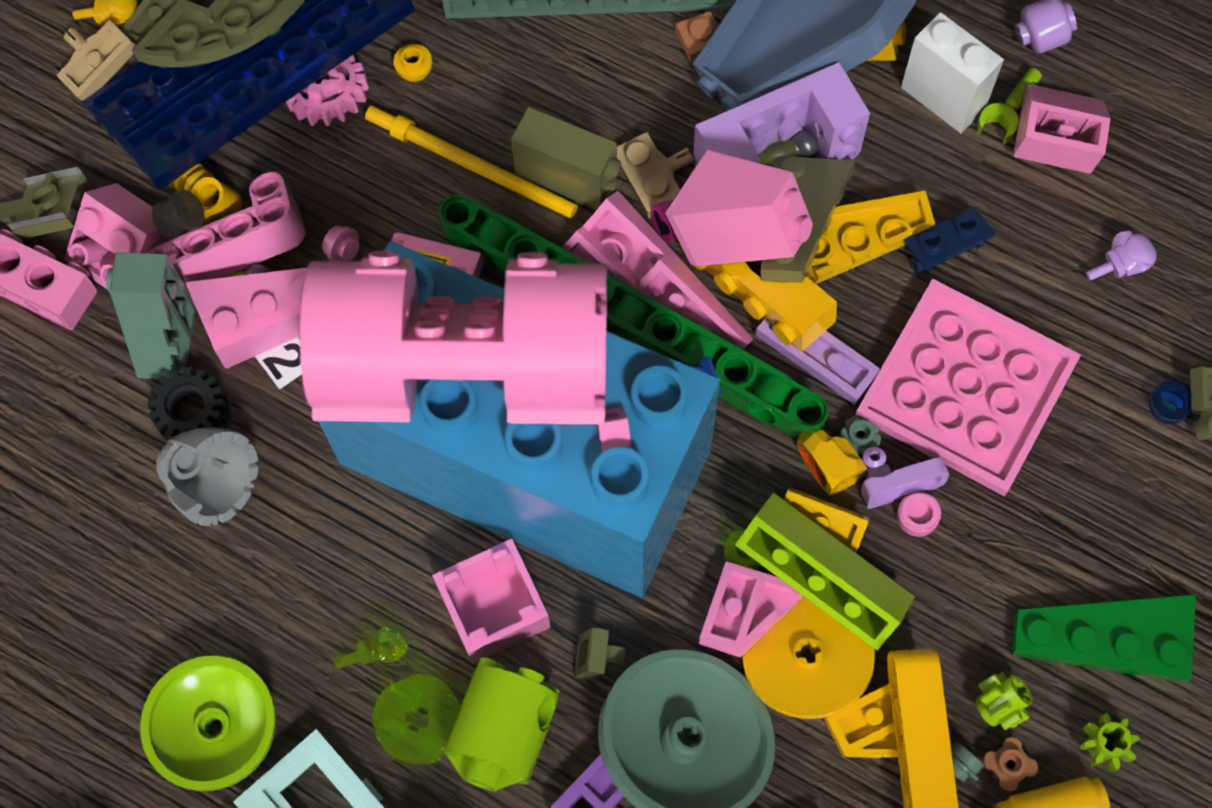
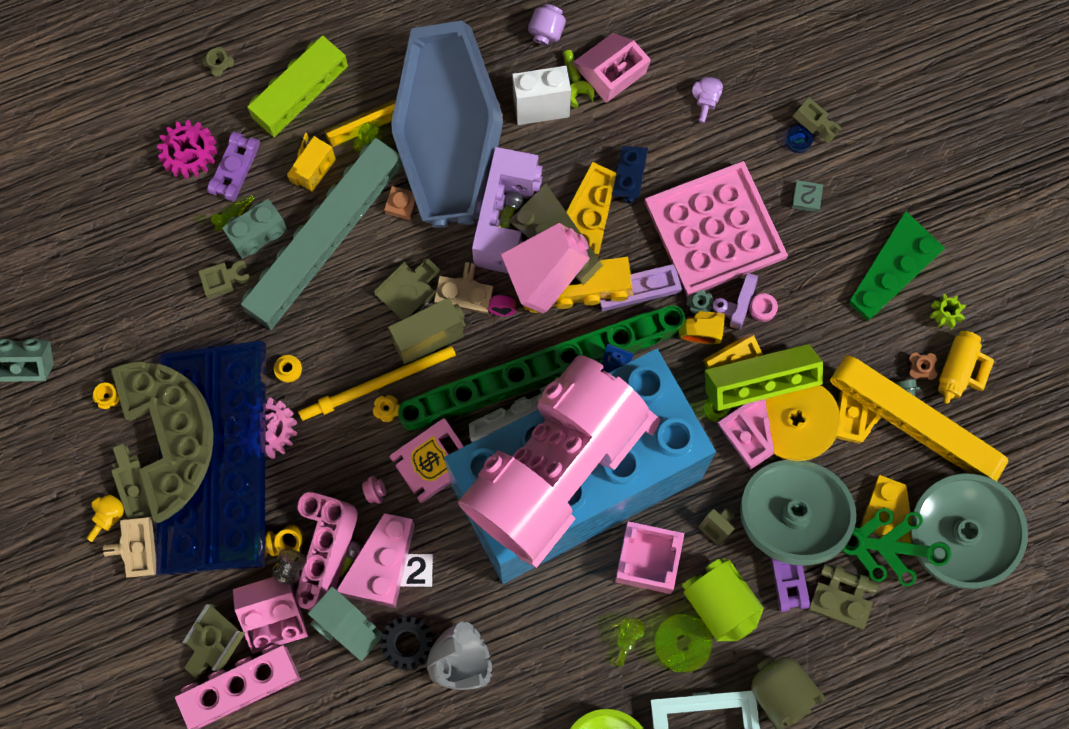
camera: 55 degrees left, 5 degrees up
bright pink wedge [562,191,753,350] -> none
lime gear [976,672,1033,730] -> none
none -> yellow plate [373,395,400,422]
none -> olive piece [374,259,440,320]
none -> sand green tile [792,180,823,213]

